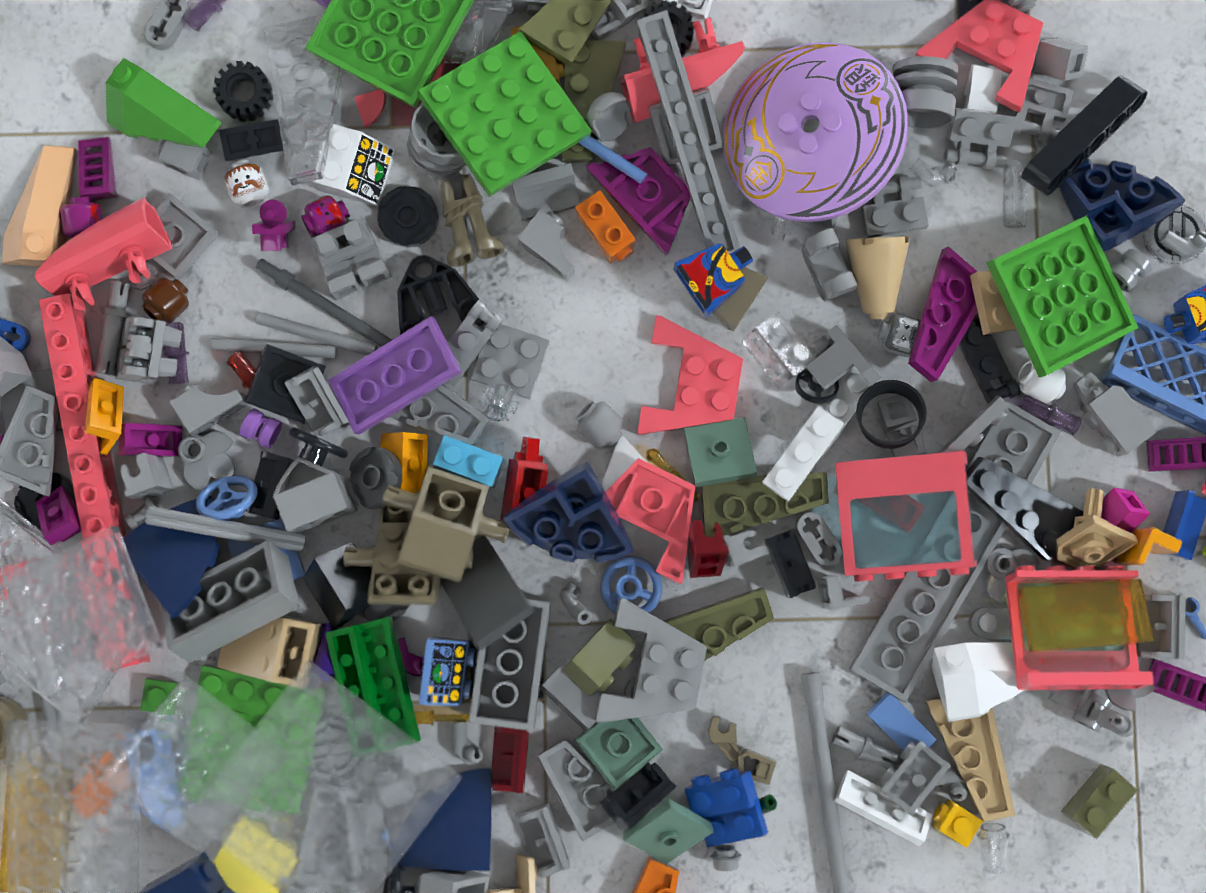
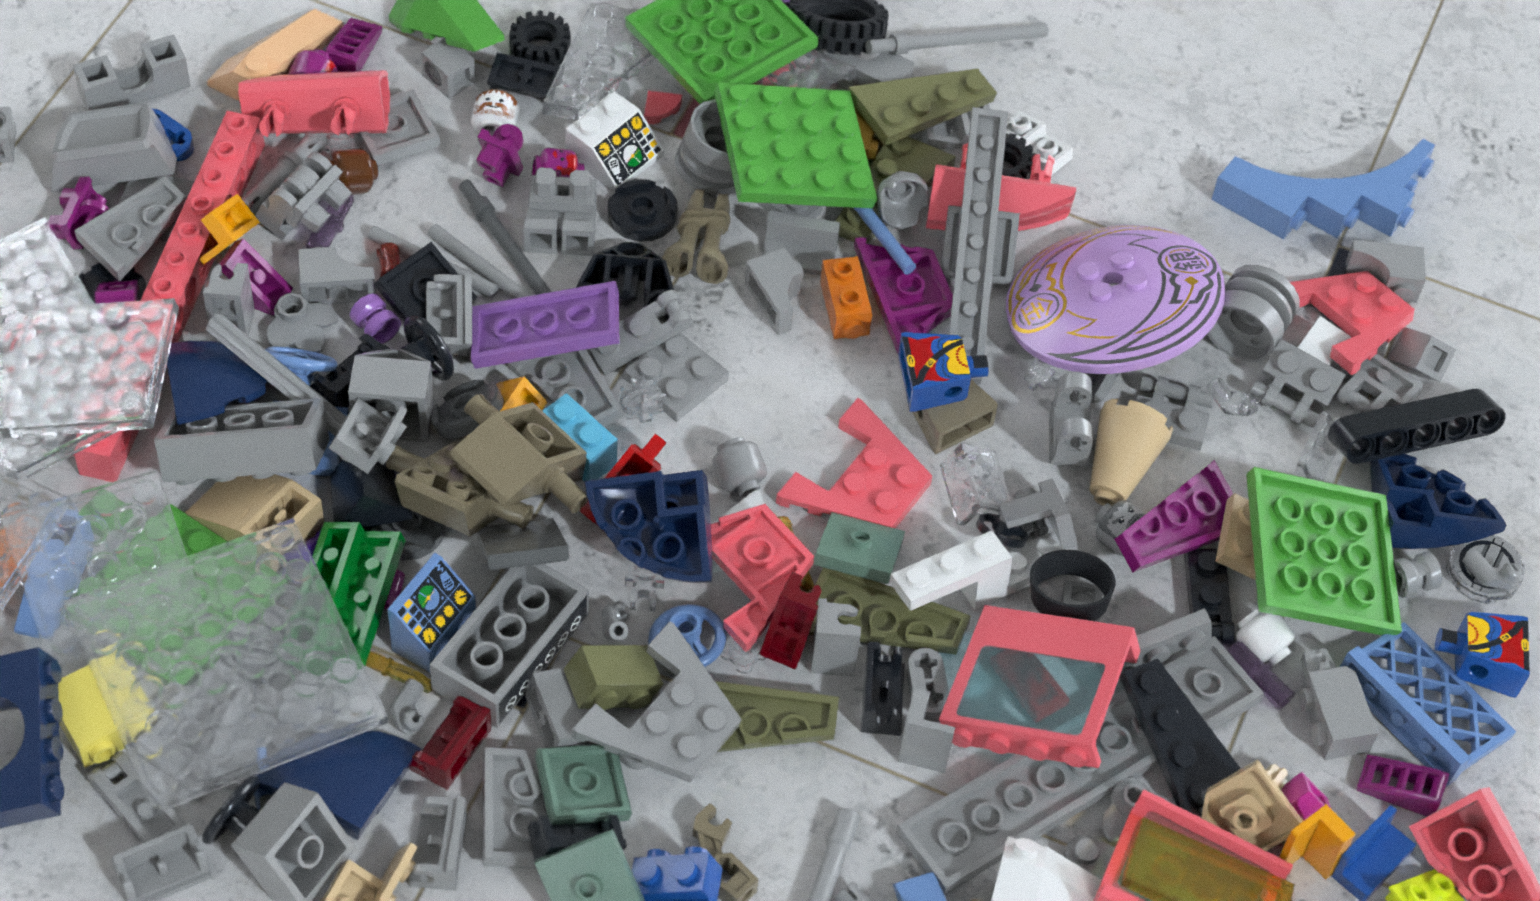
camera: 20 degrees right, 30 degrees down
none -> light grey bracket [329,398,407,474]

